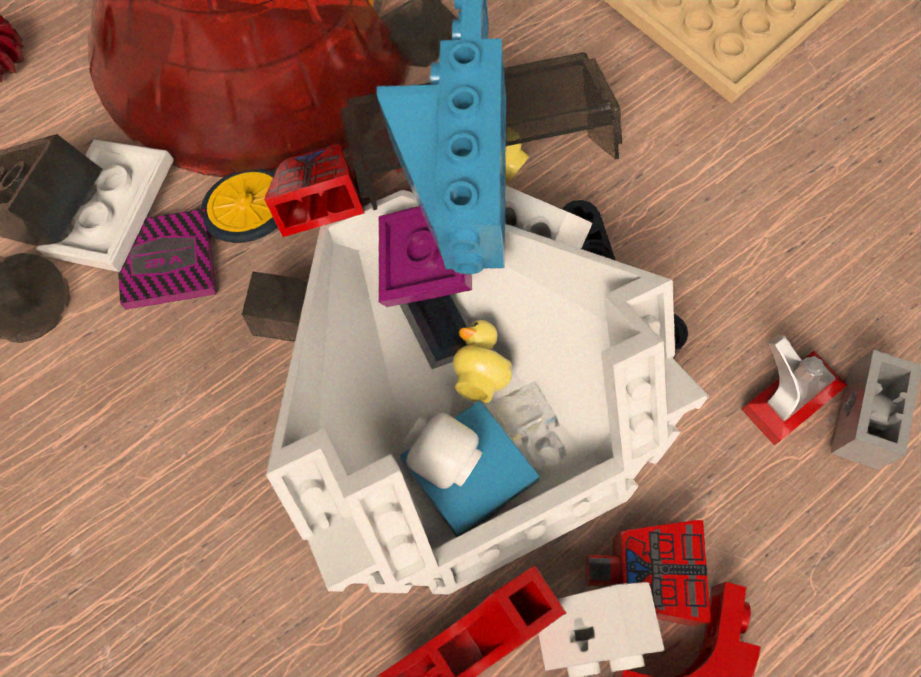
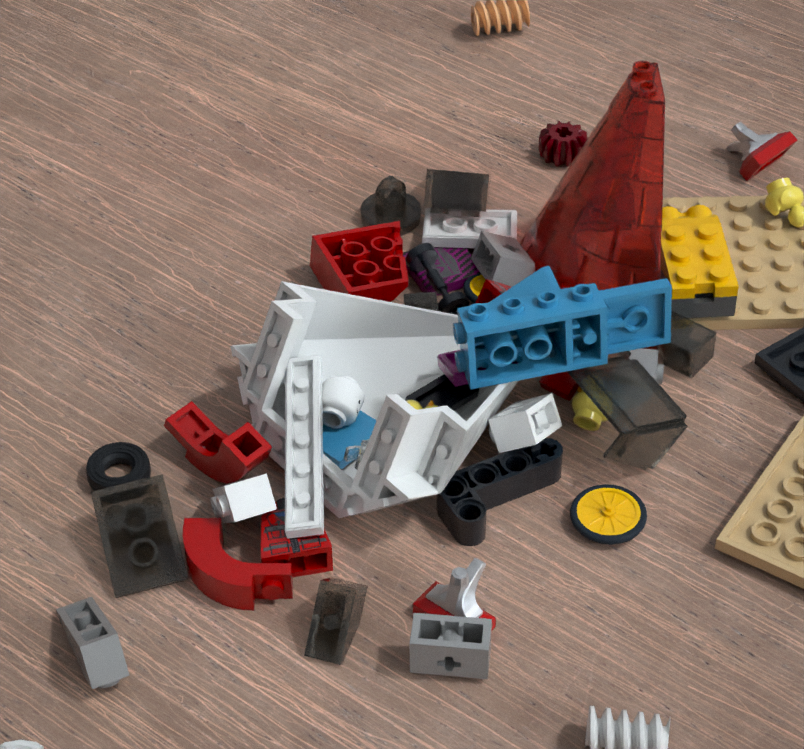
camera: 80 degrees right, 25 degrees down
none -> white tile [285,355,324,539]
none -> clear smoke slope [304,577,368,665]
none -> red wedge [310,221,409,302]
none -> black wheel [405,243,469,315]
none -> light grey brick [471,231,535,287]
none -> yellow wheel [570,484,647,545]

